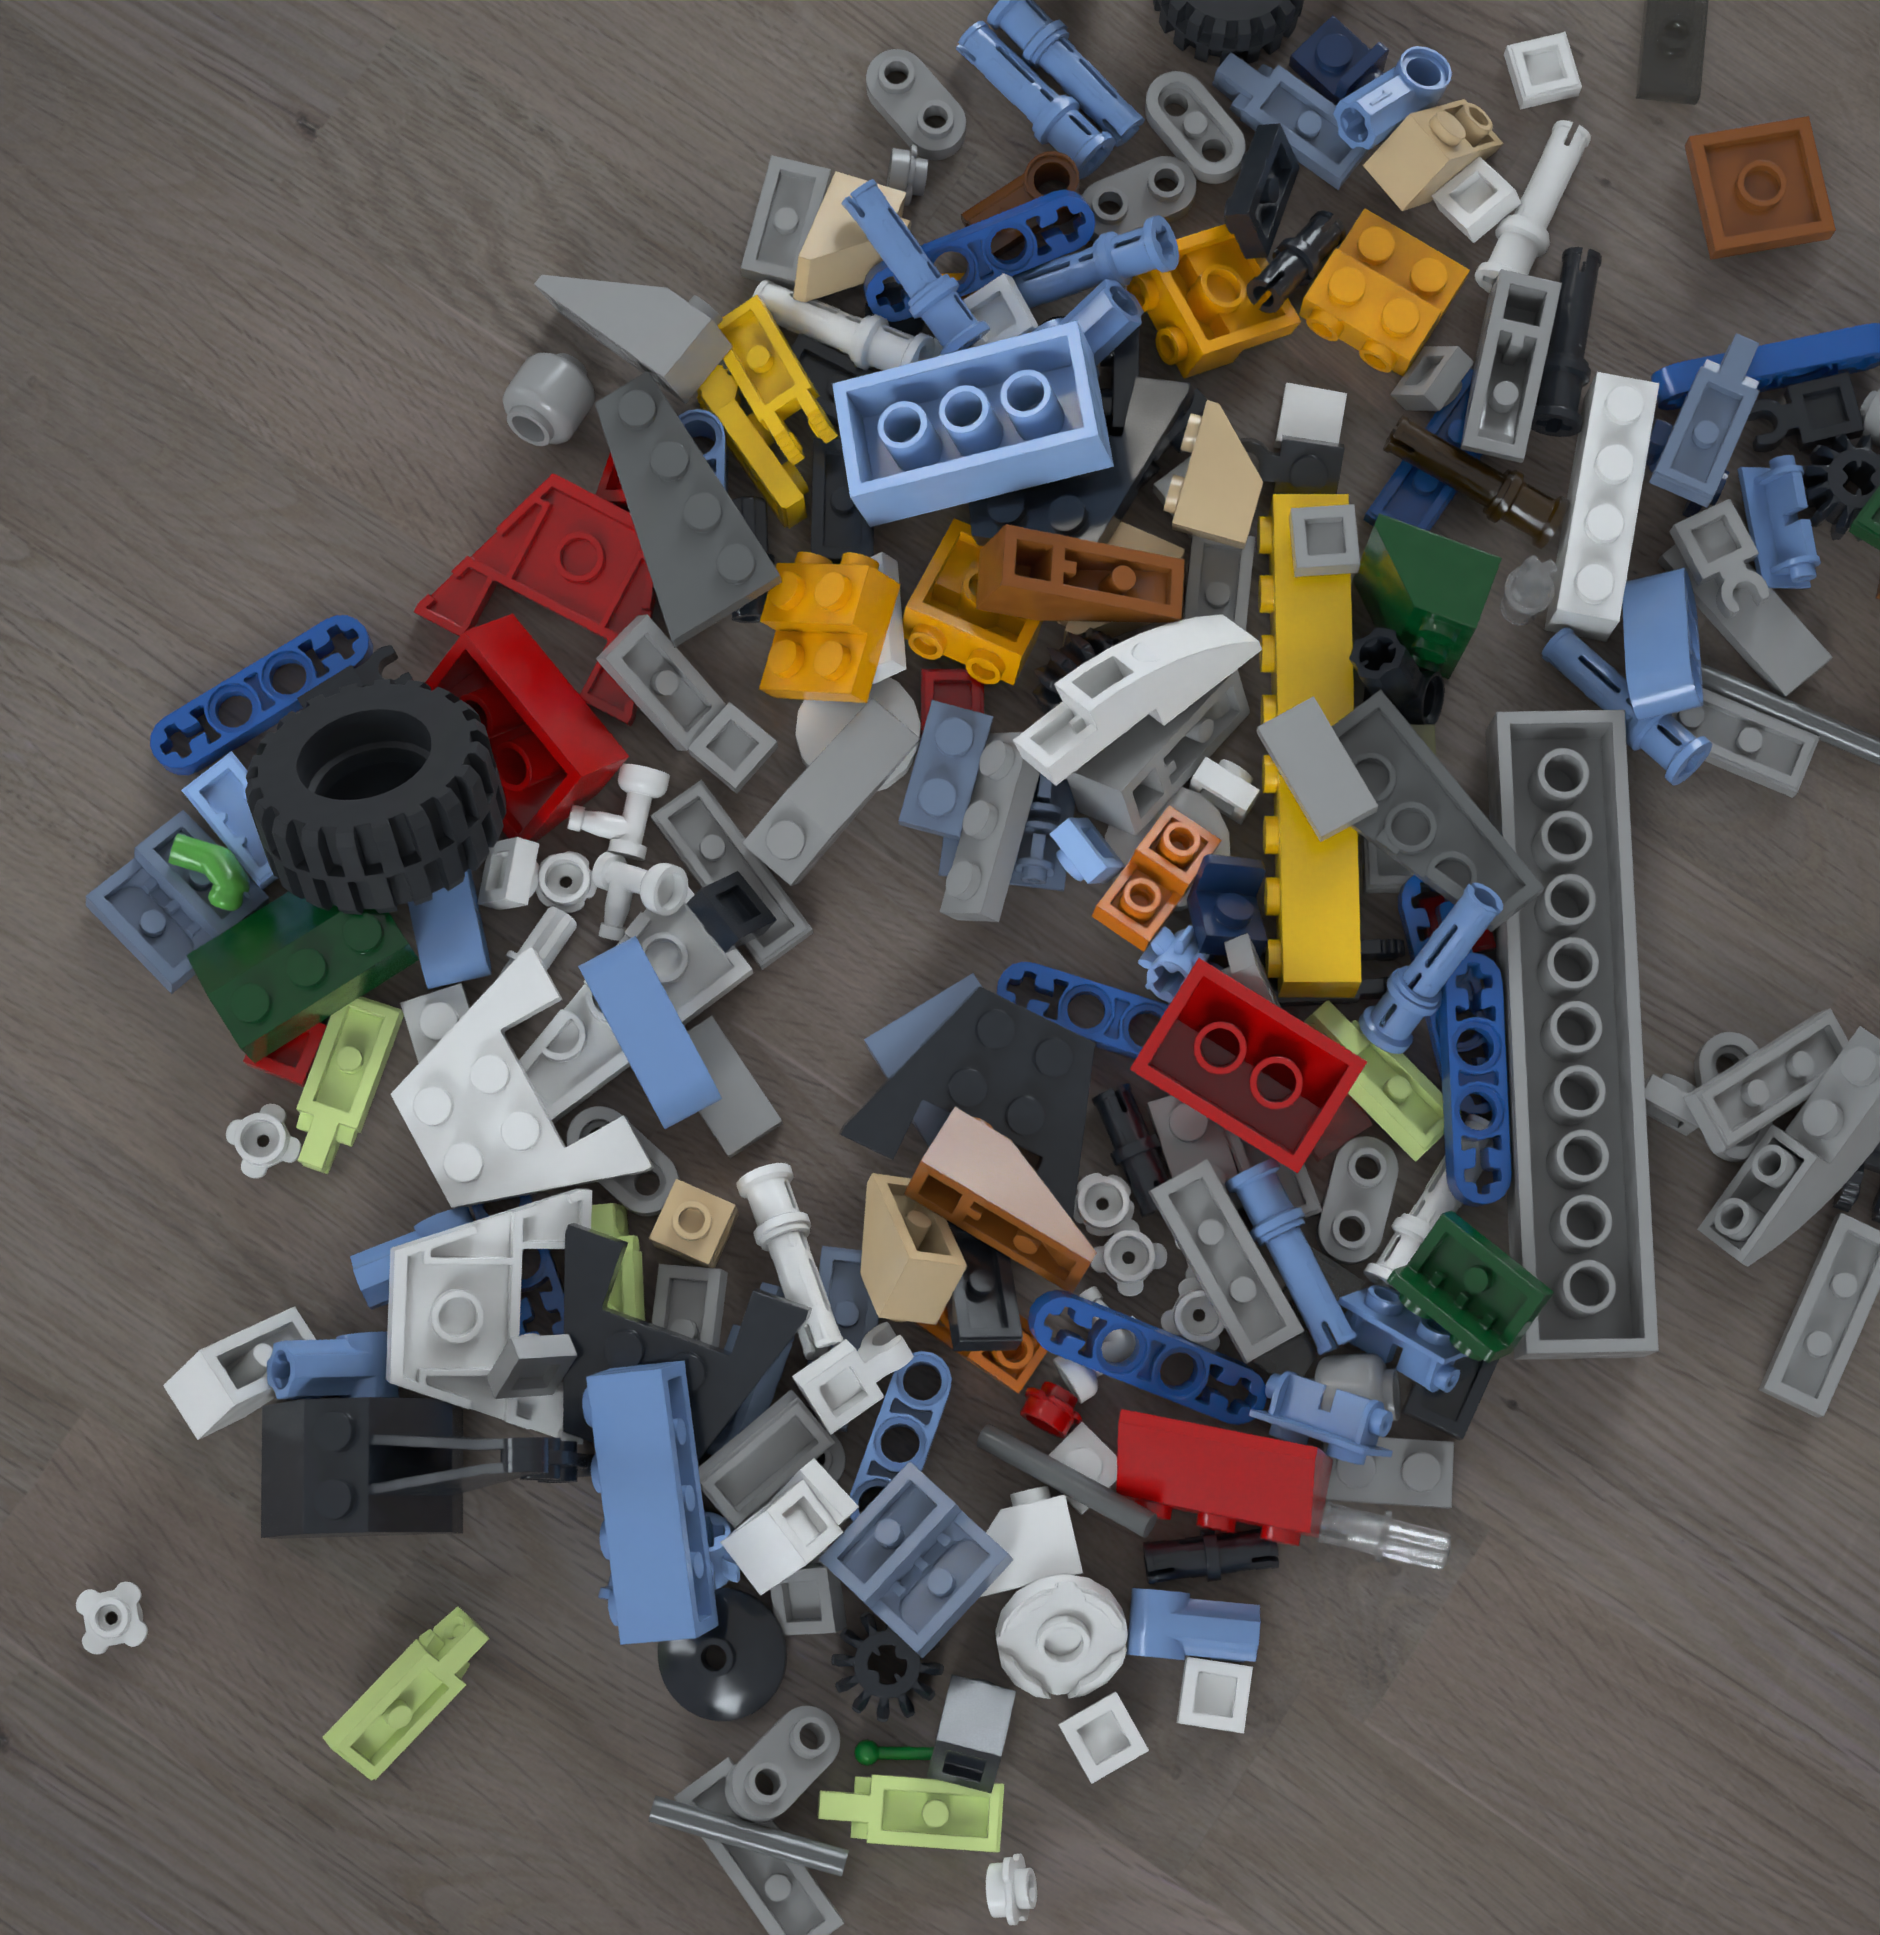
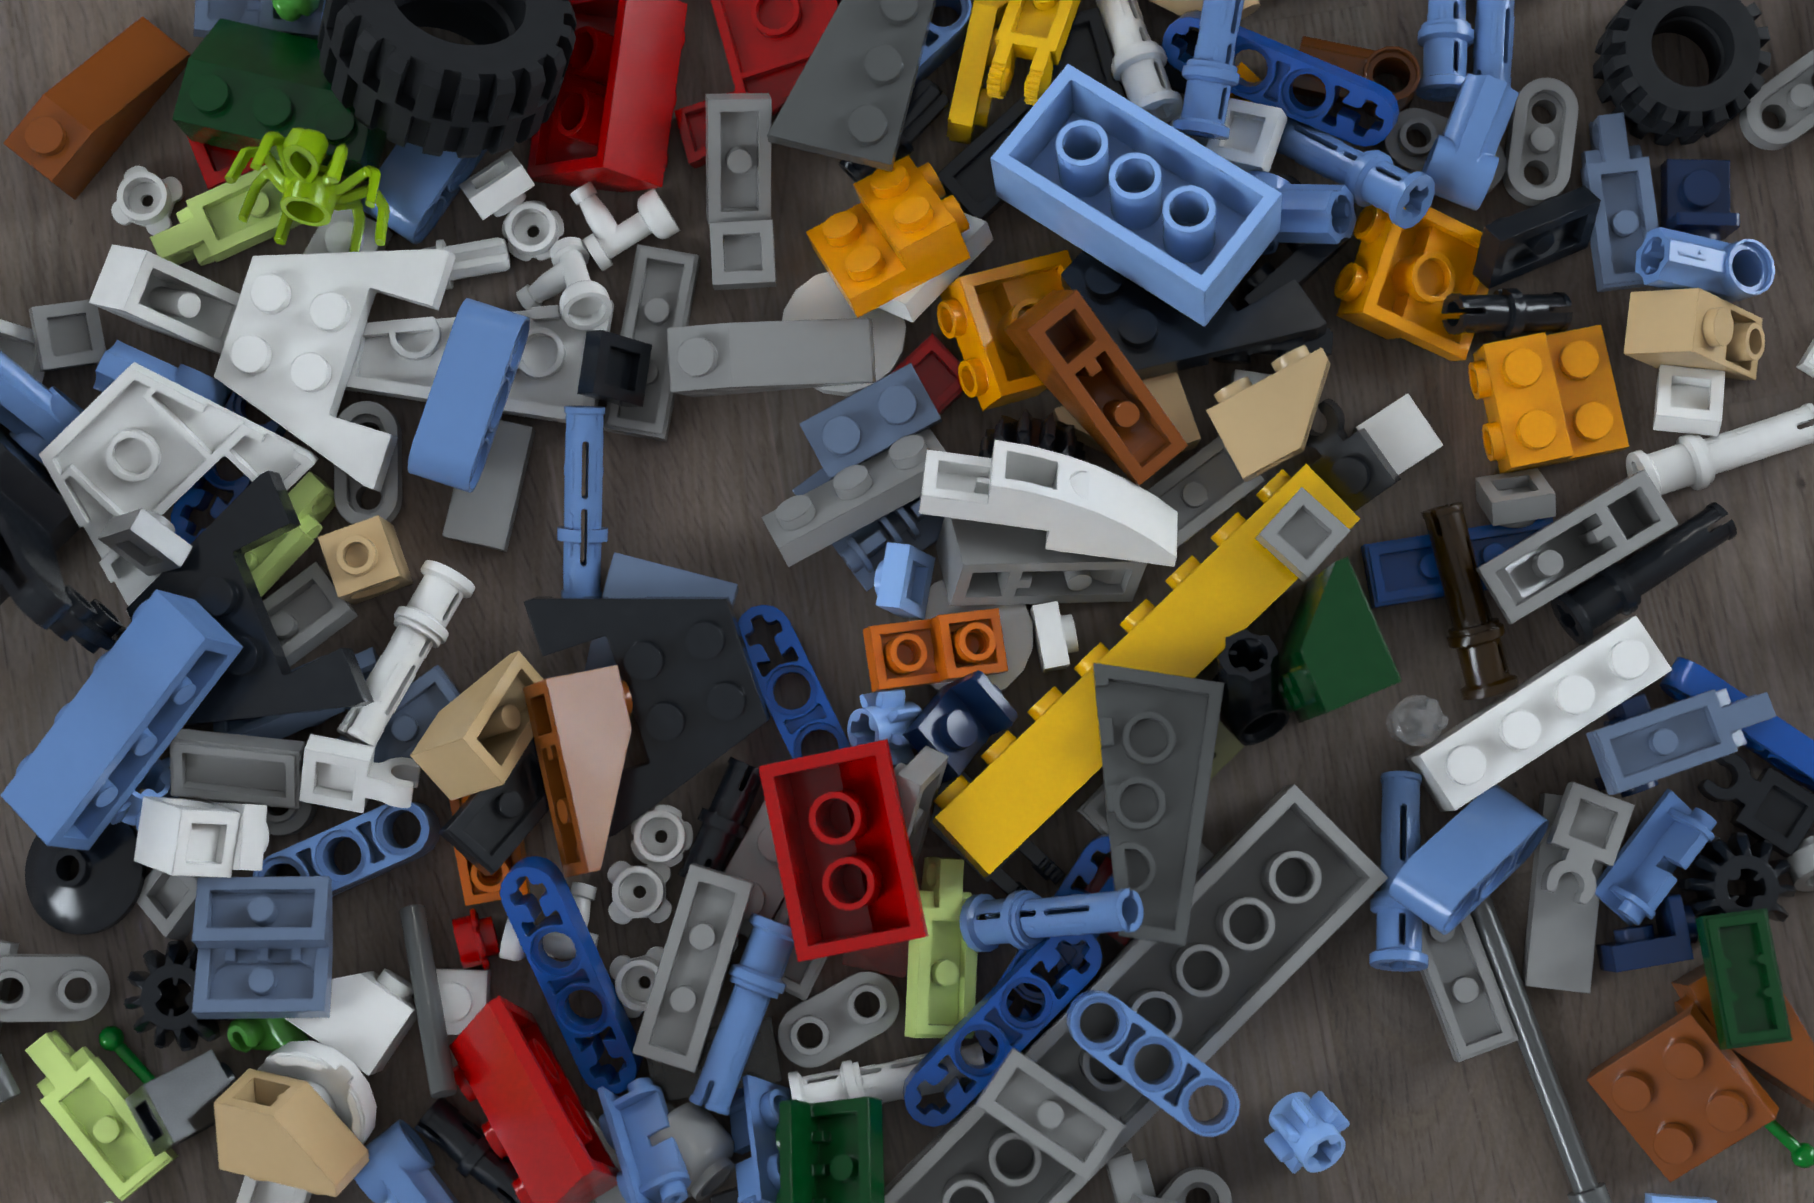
camera: 50 degrees right, 5 degrees up
light grey tile [1257,696,1378,842] -> none
none -> dark orange slope [3,16,191,200]
none -> light grey plate [29,299,106,372]
none -> white slope [89,244,240,355]
none -> tan slope [214,1068,369,1197]
none -> lime animal [225,127,390,252]
none -> bright green arm [227,1018,310,1053]
none -> medium blue pin [557,406,608,598]
none -> light grey plate [975,1047,1125,1182]
none -> medium blue beam [1066,990,1240,1137]
none -> light blue gear [1264,1091,1350,1174]
none -> medium blue piece [1421,73,1519,211]
none -> dark blue bracket [1596,894,1698,973]

